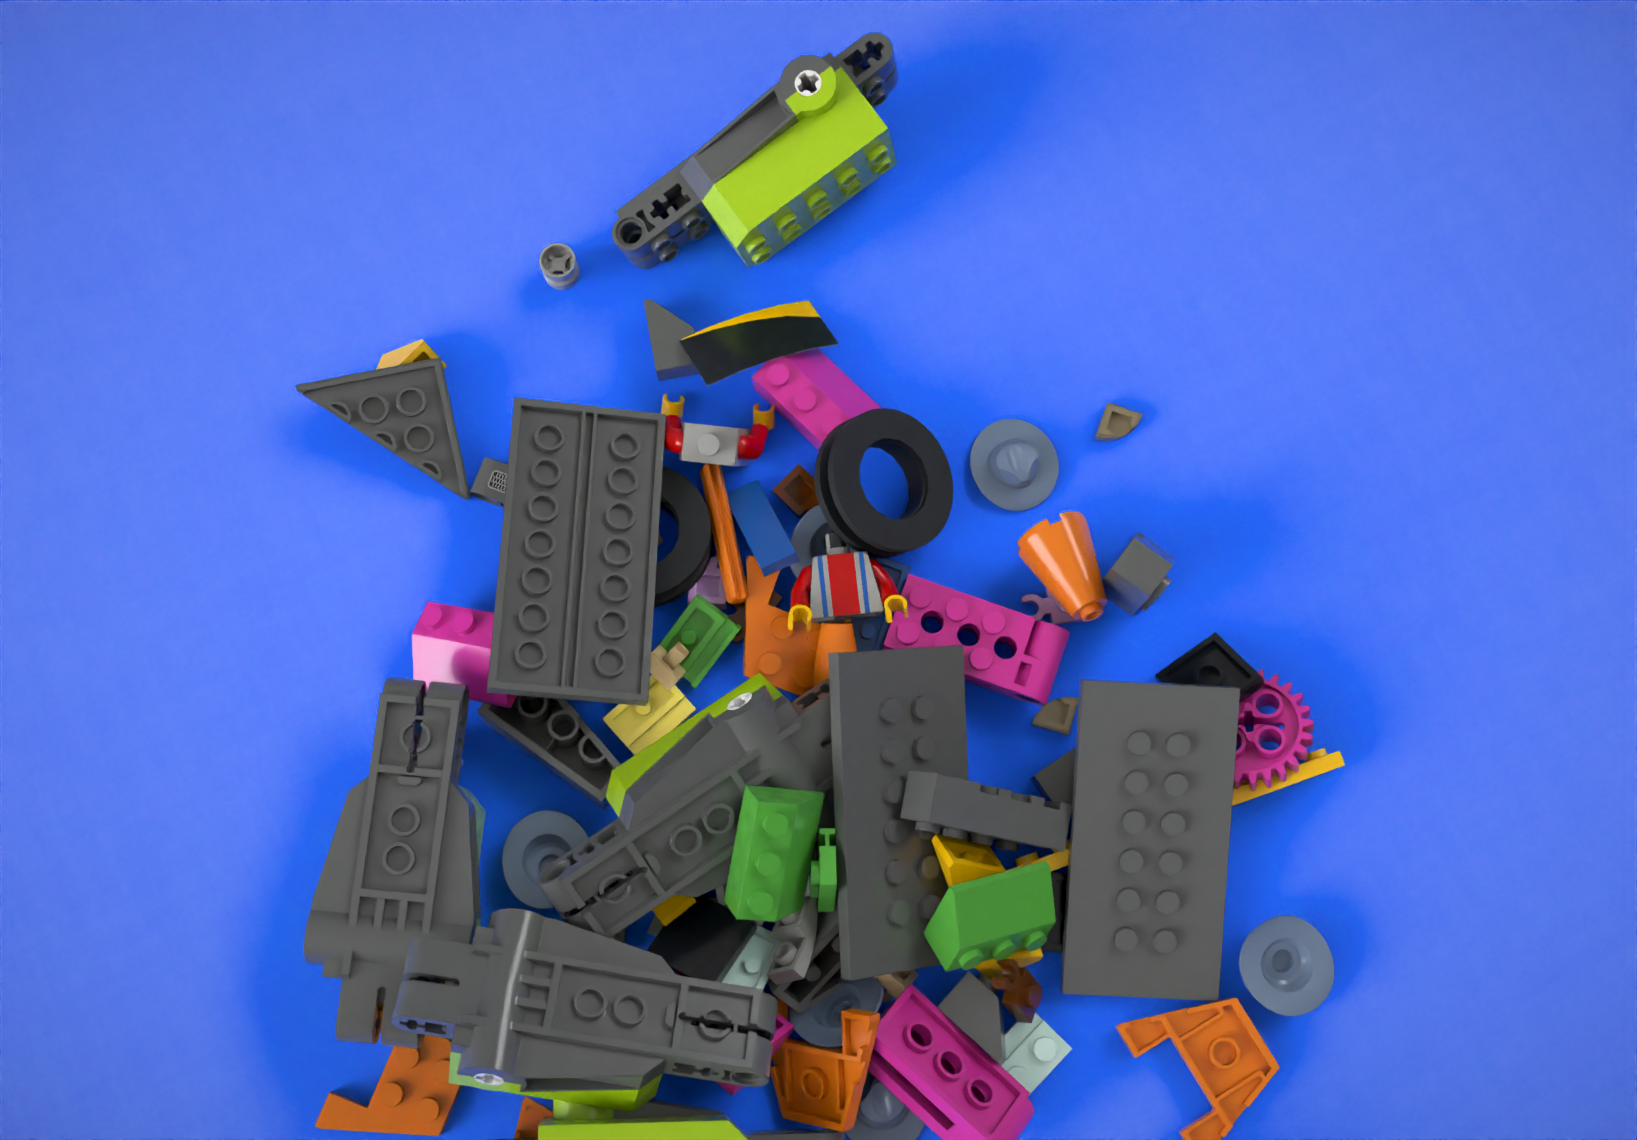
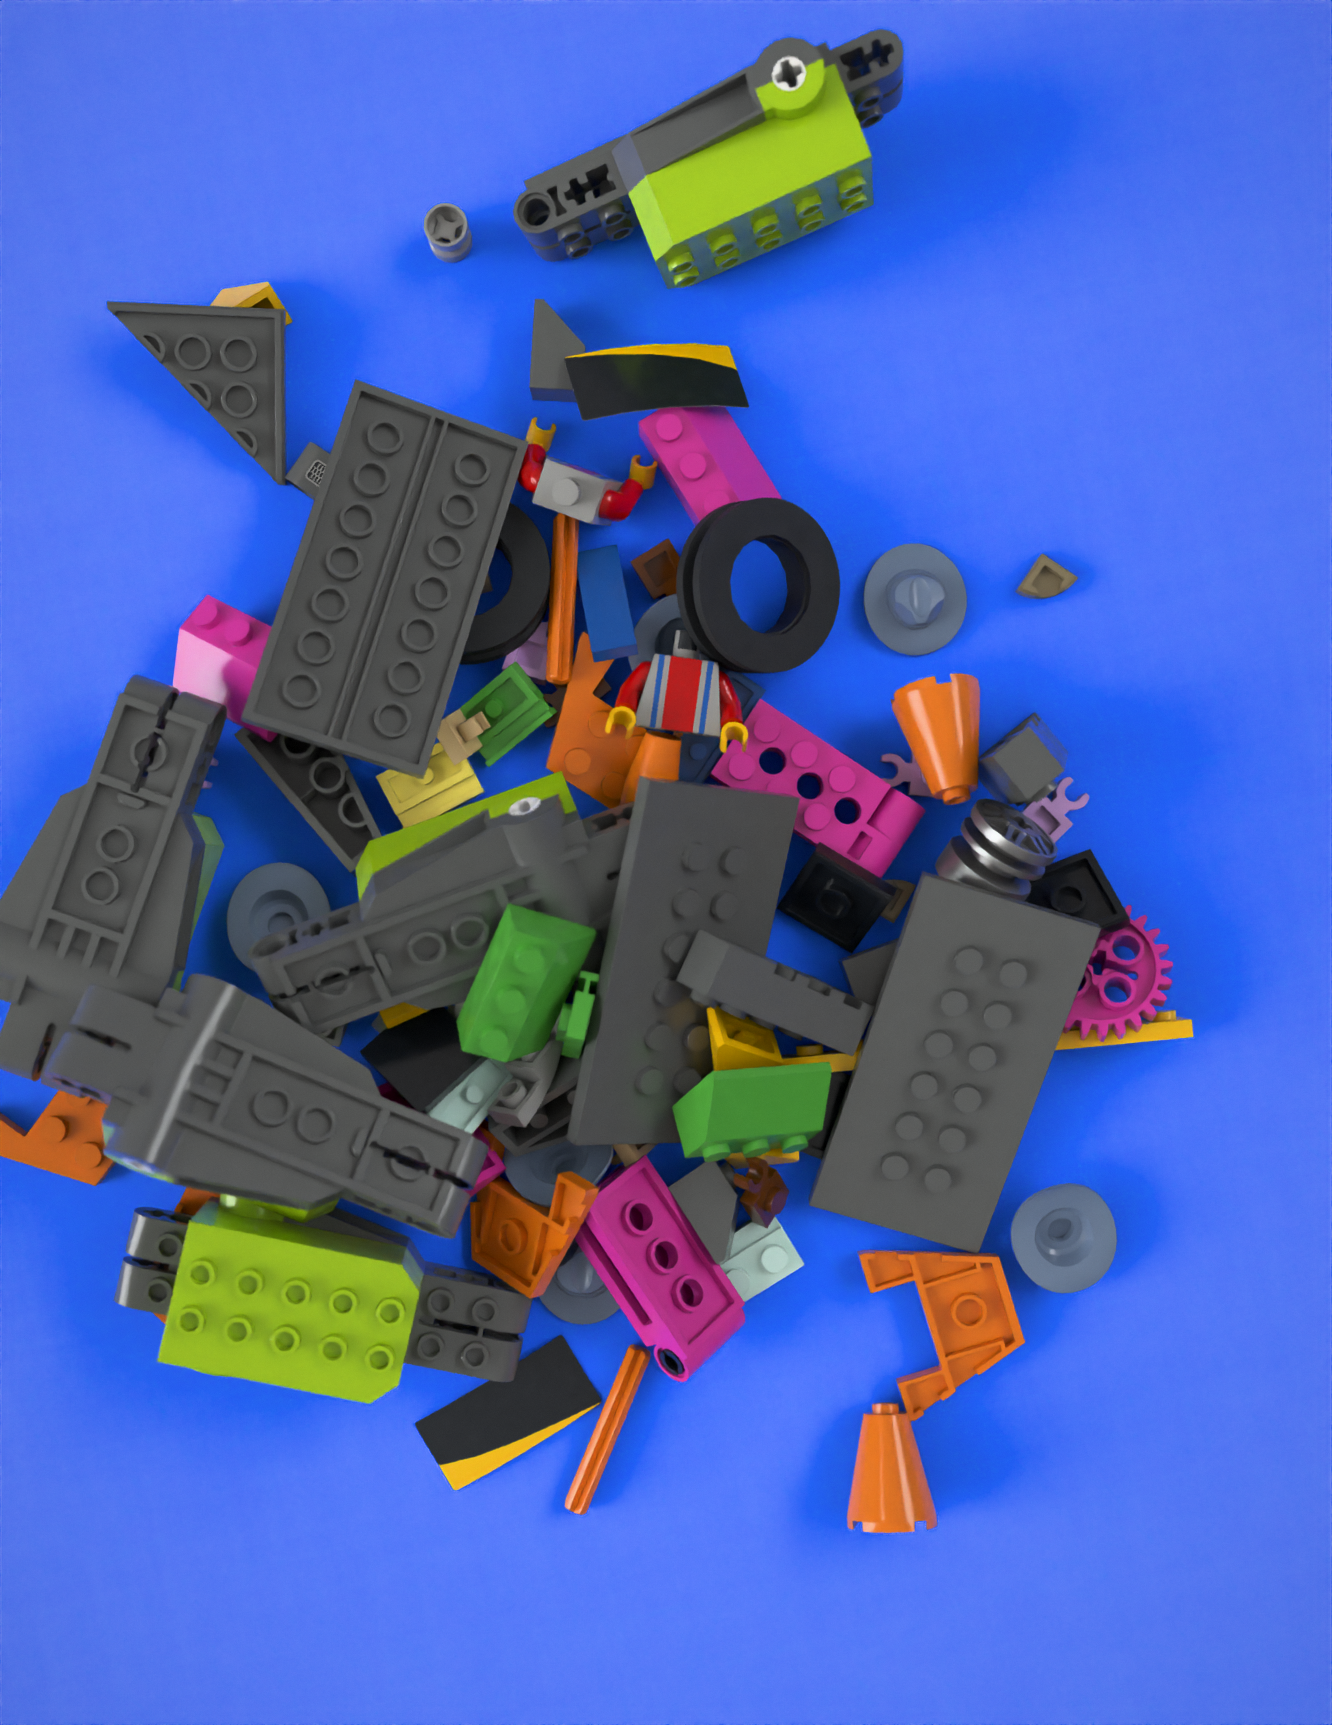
camera: 15 degrees right, 10 degrees up
none -> black tile [776,842,897,954]
none -> flat silver wheel [935,798,1058,901]
none -> lavender plate [1021,777,1090,843]

